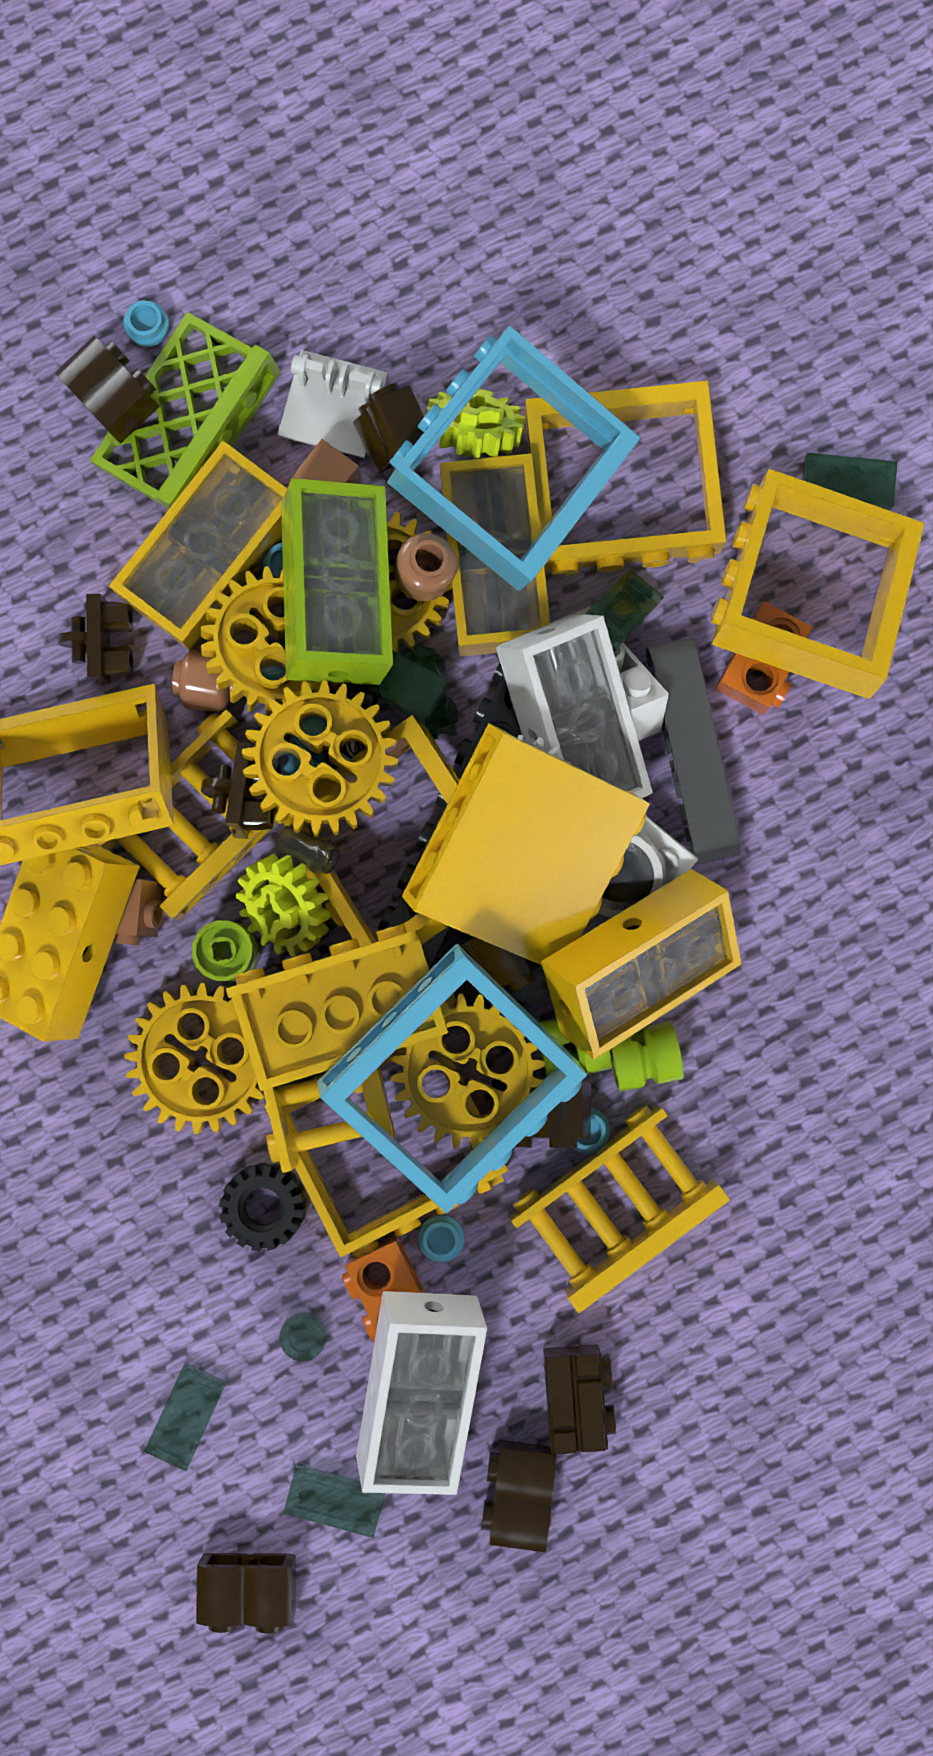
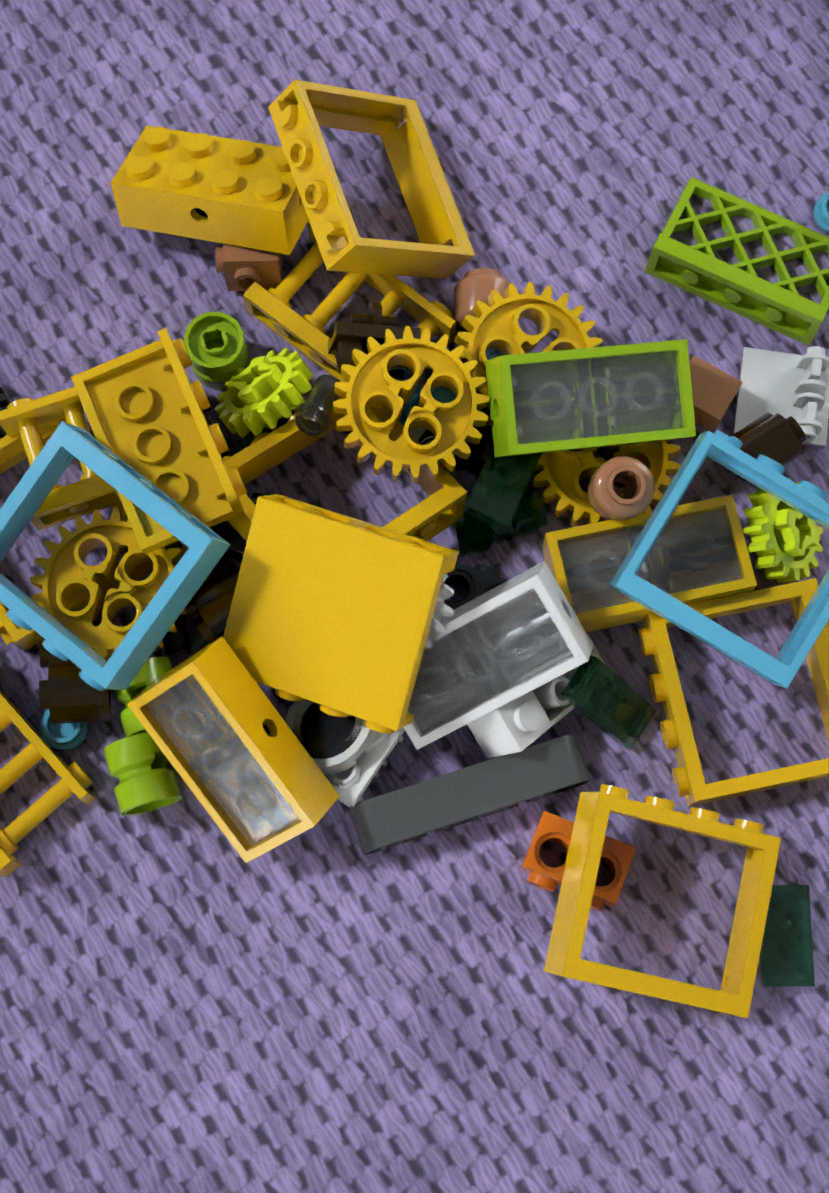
camera: 80 degrees right, 10 degrees down
dark brown brick [55,335,160,444] -> none
dark brown hips [58,594,134,684] -> none
clear brick [109,441,287,651] -> none
yellow gear [124,983,265,1134] -> none

